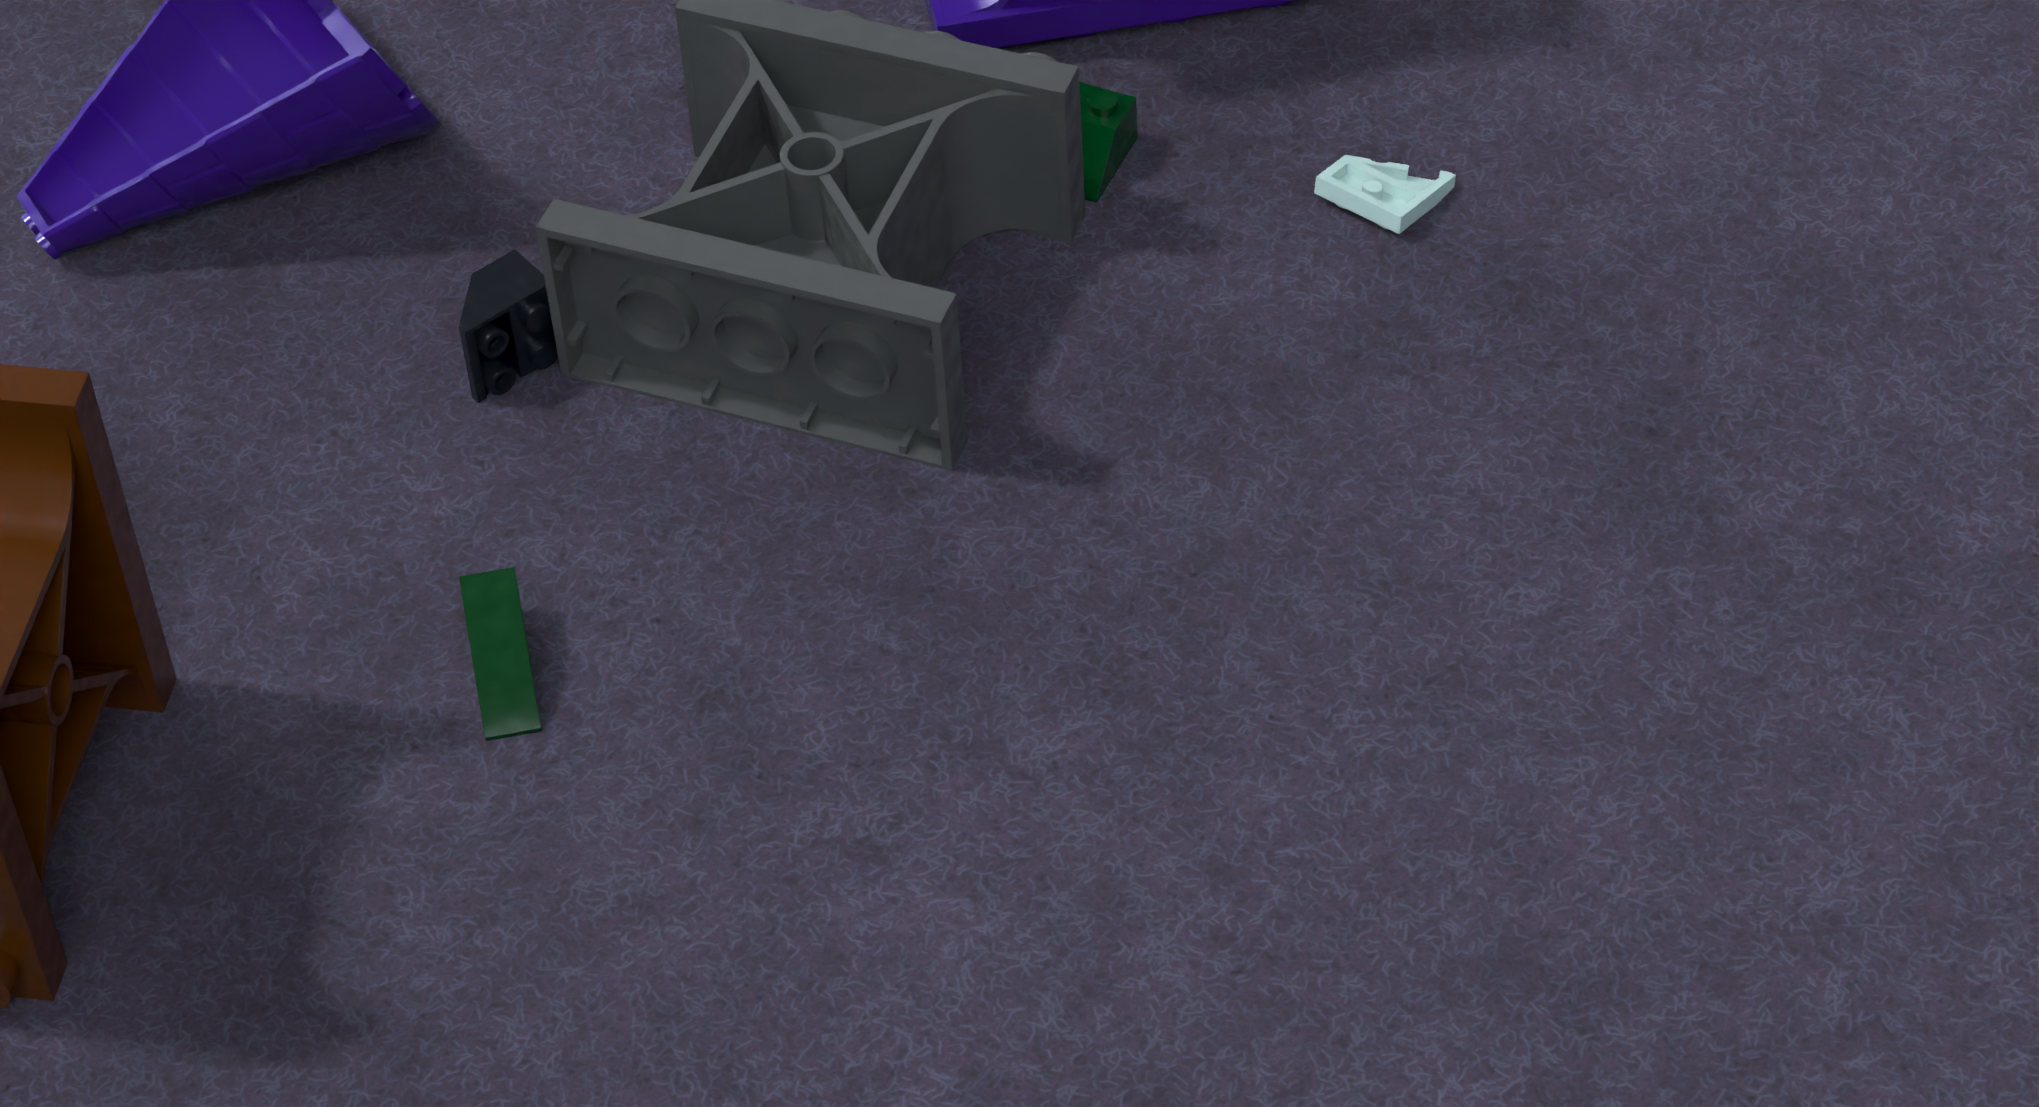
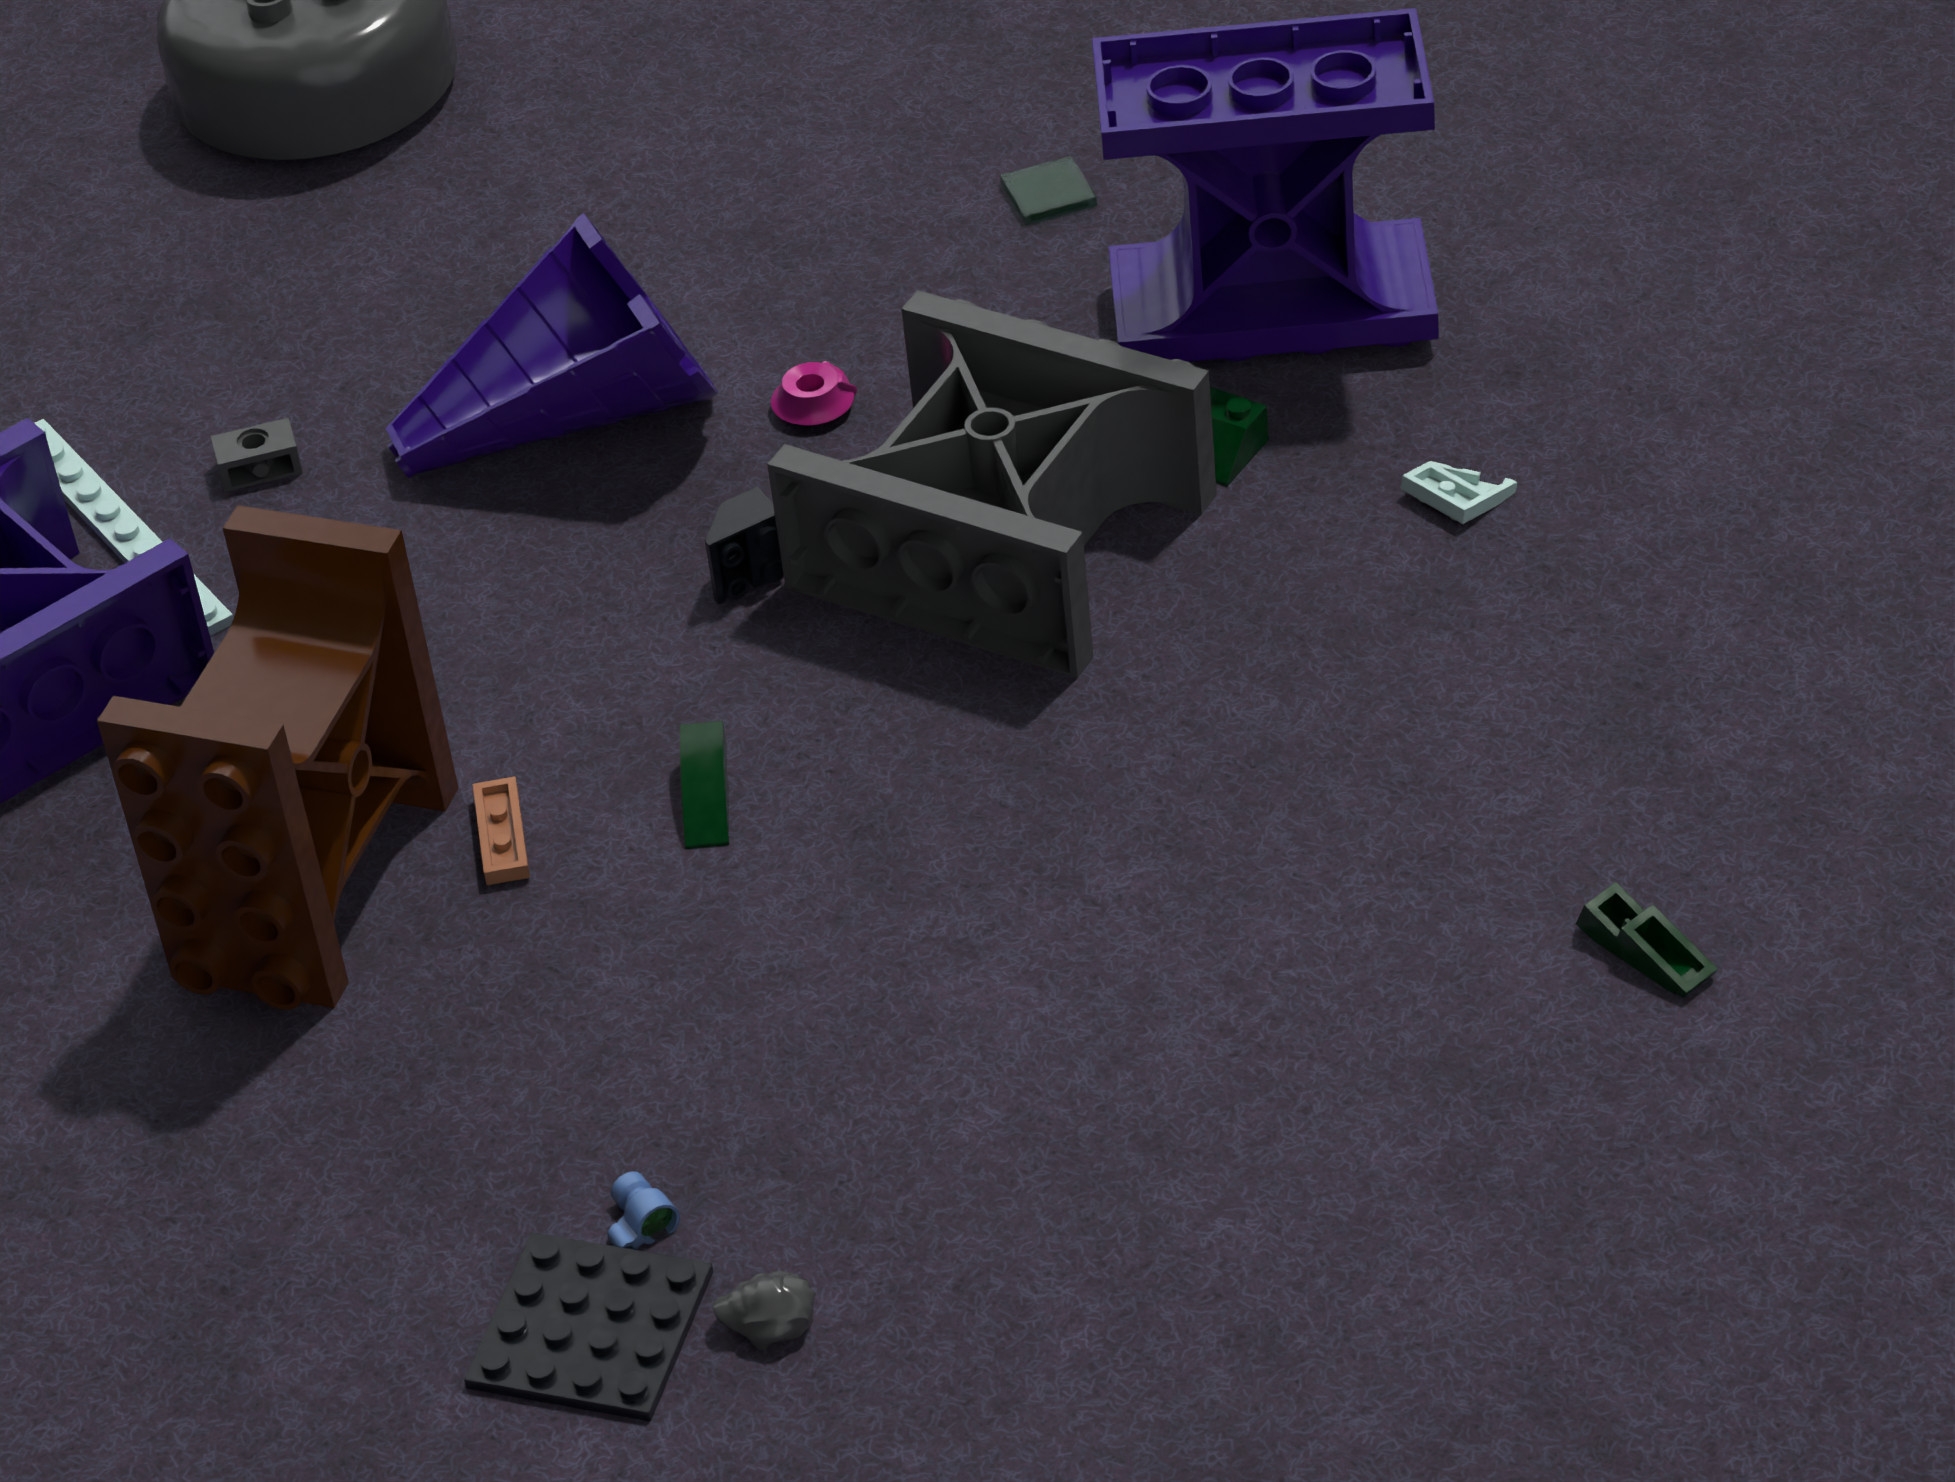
camera: 10 degrees right, 5 degrees down
none -> nougat plate [472,776,530,885]
none -> dark pink piece [771,361,857,426]
none -> dark green slope [1576,882,1718,997]

